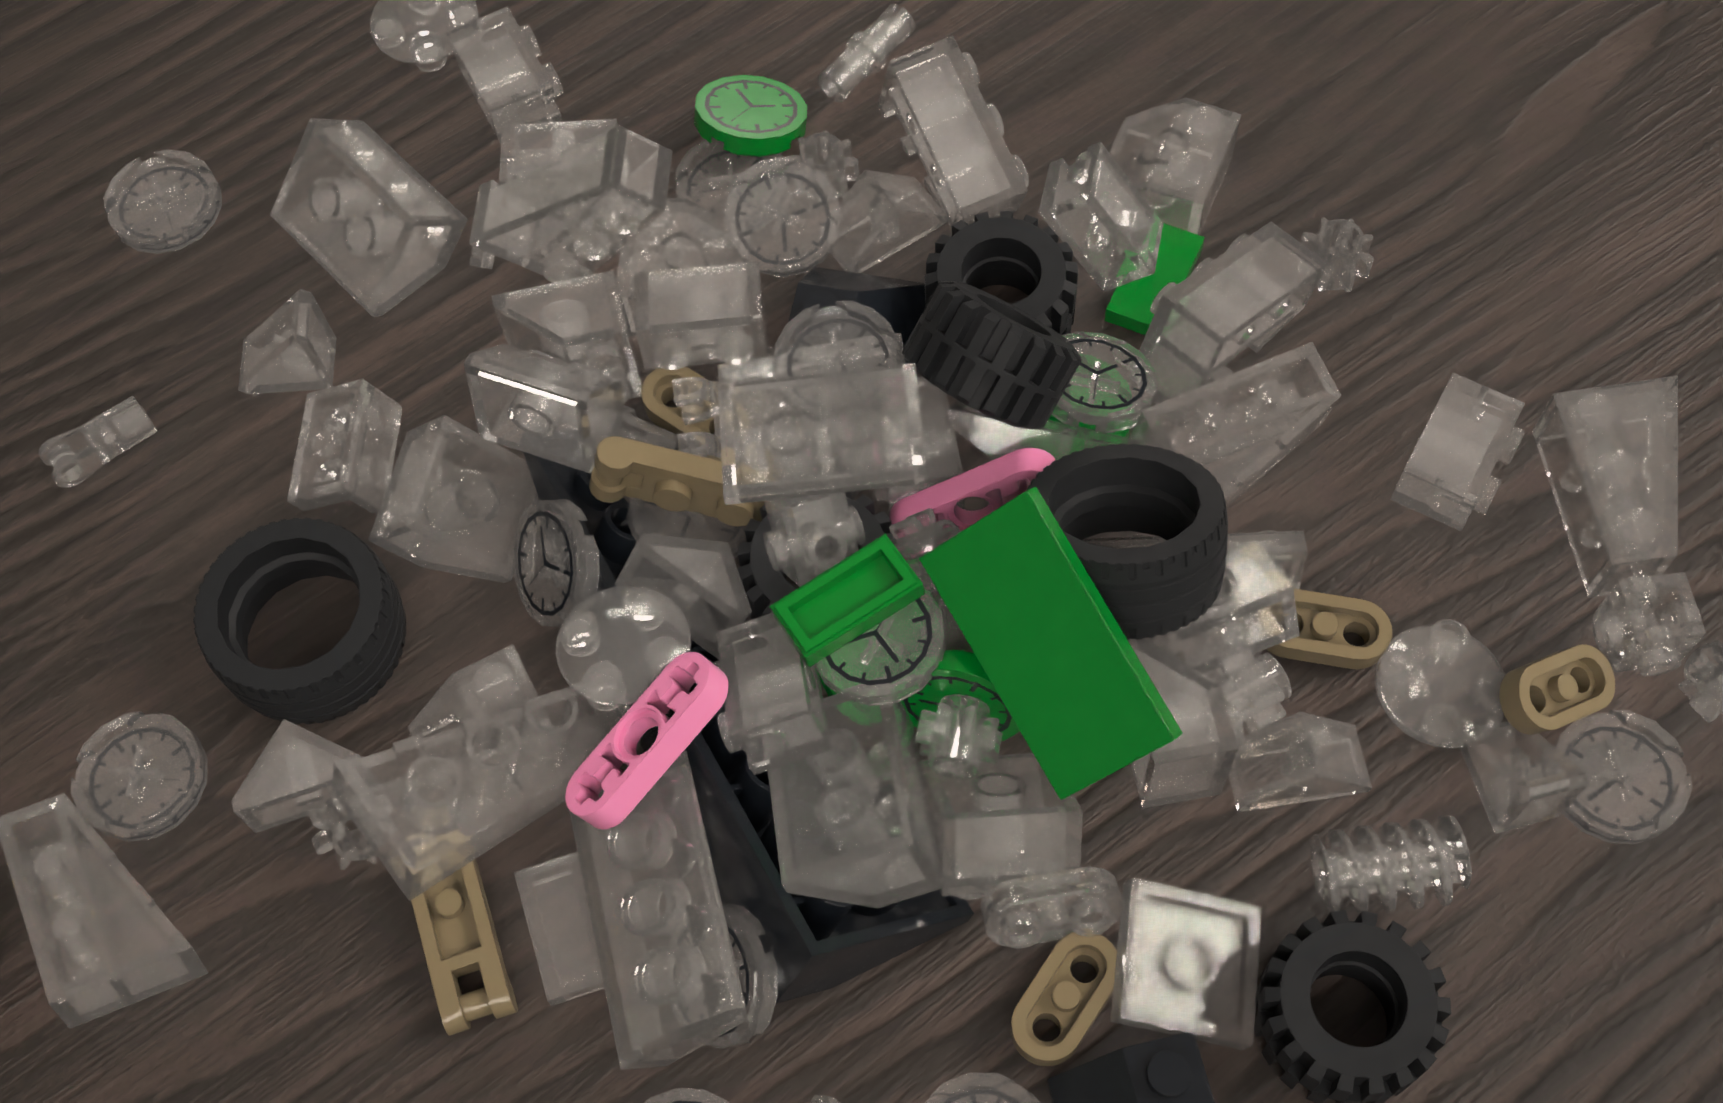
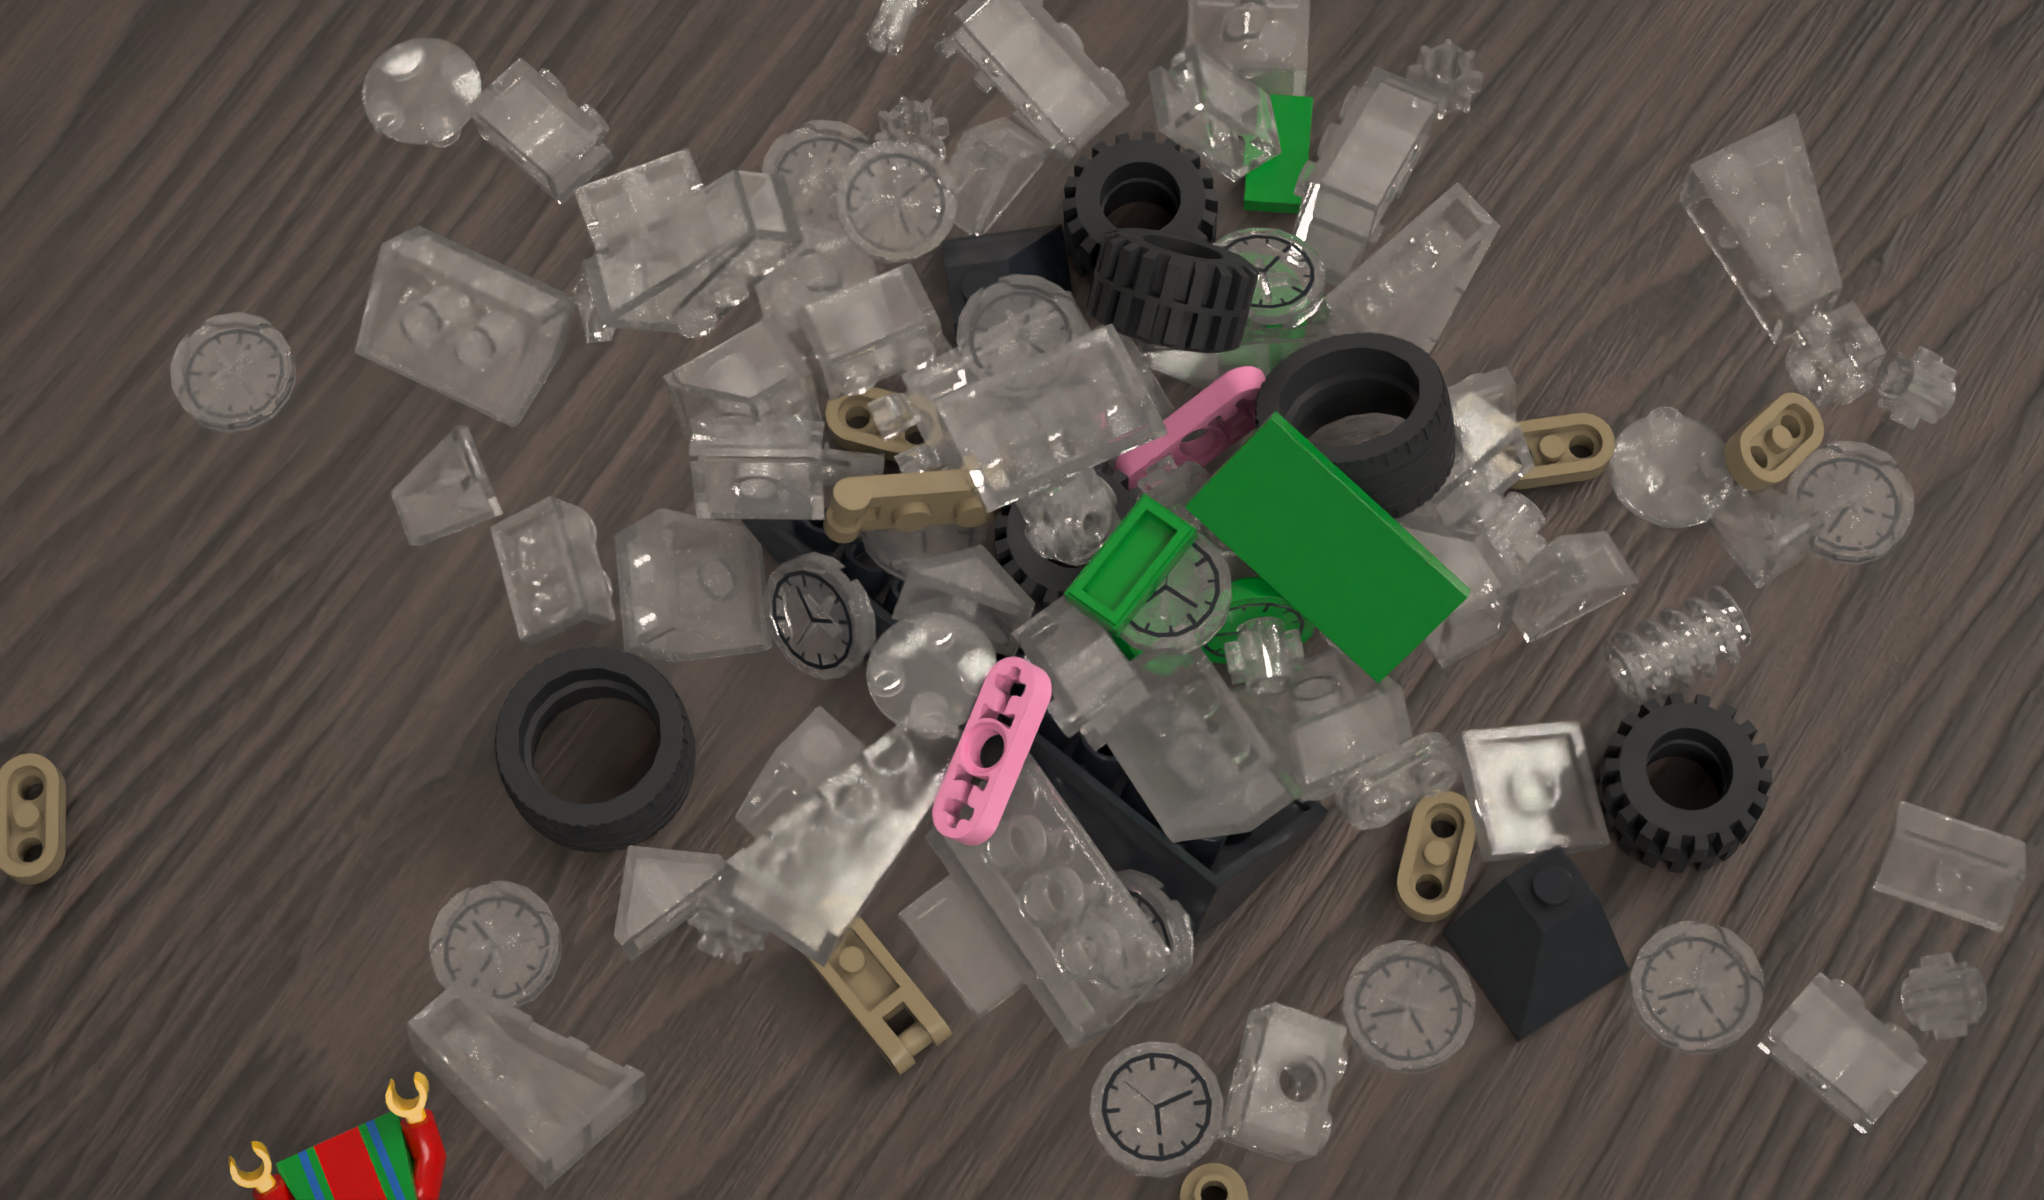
camera: 20 degrees left, 5 degrees up
clear bar [38,396,158,488] -> none
tile [694,75,807,157] -> none
clear brick [1390,372,1526,531] -> none

